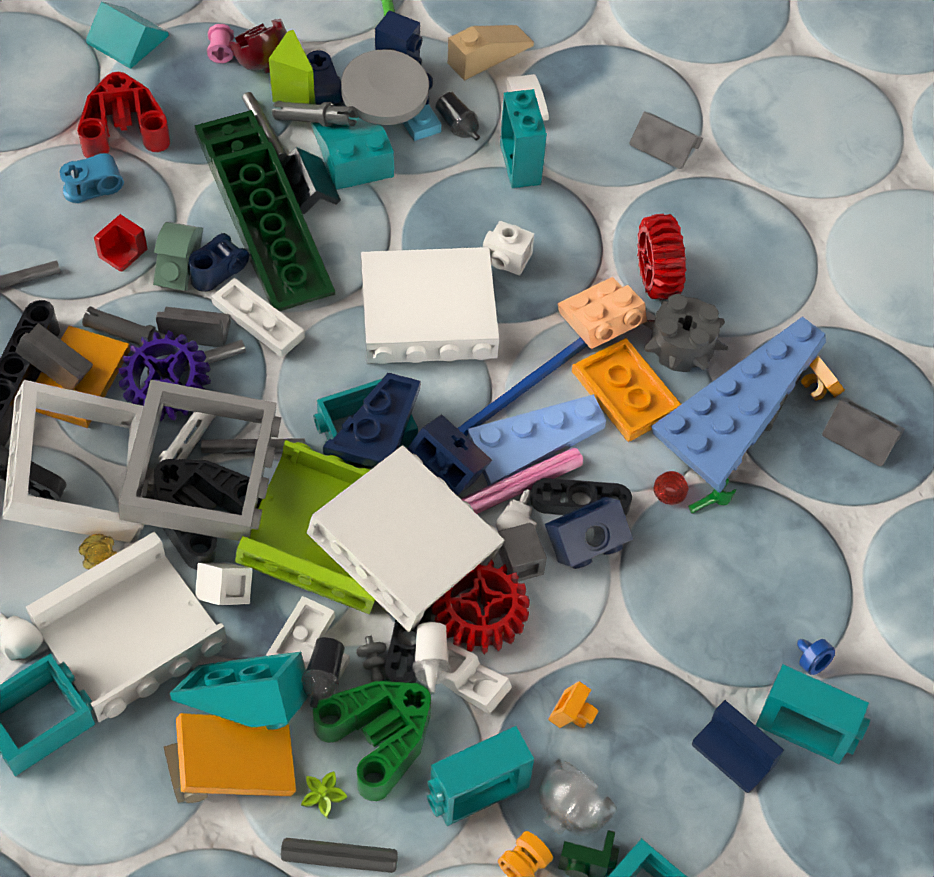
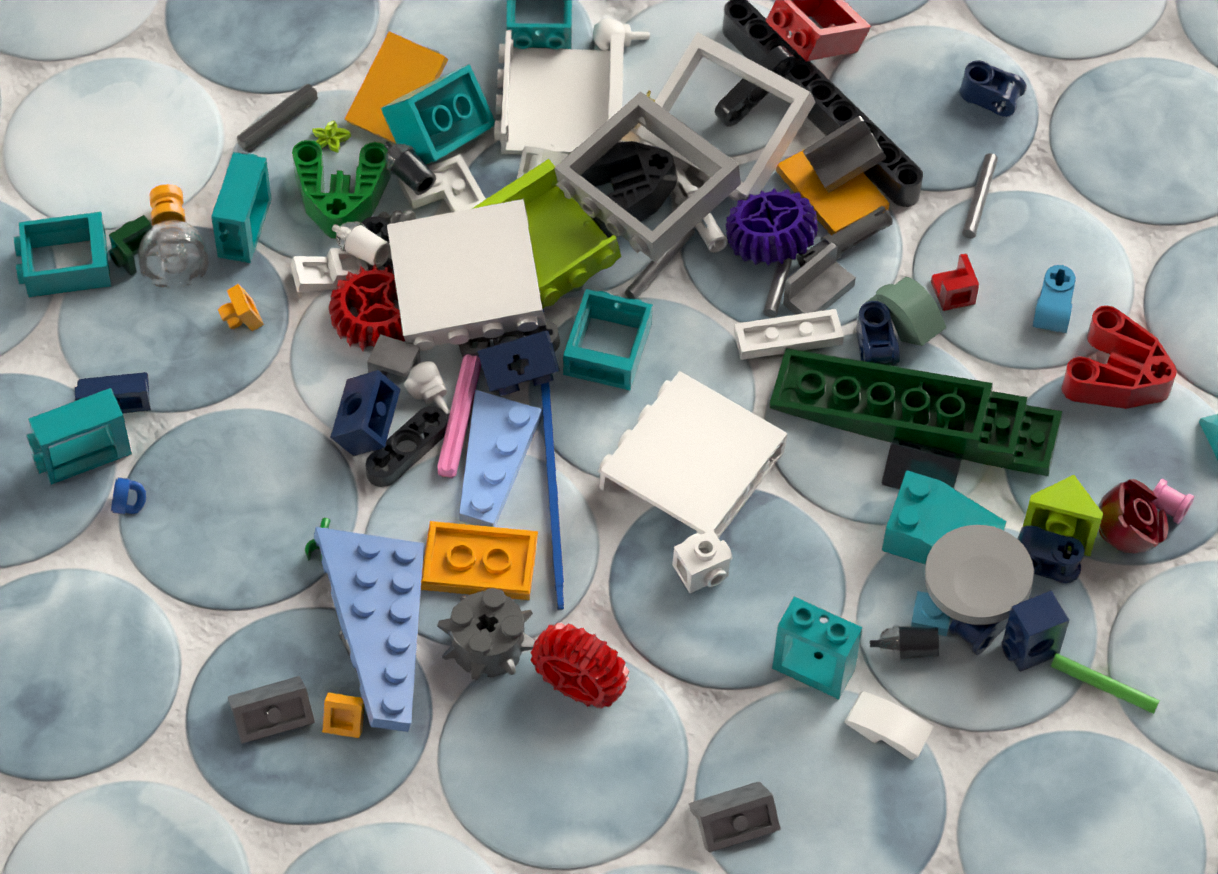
camera: 130 degrees right, 0 degrees up
flat silver bar [242,92,288,162] -> none
dark grey pin [272,101,358,127] -> none
dark blue wing [323,373,421,468] -> none
tan slope [447,25,534,81] -> none
light nougat plate [557,277,647,349] -> none
clear red plate [653,471,688,505] -> none

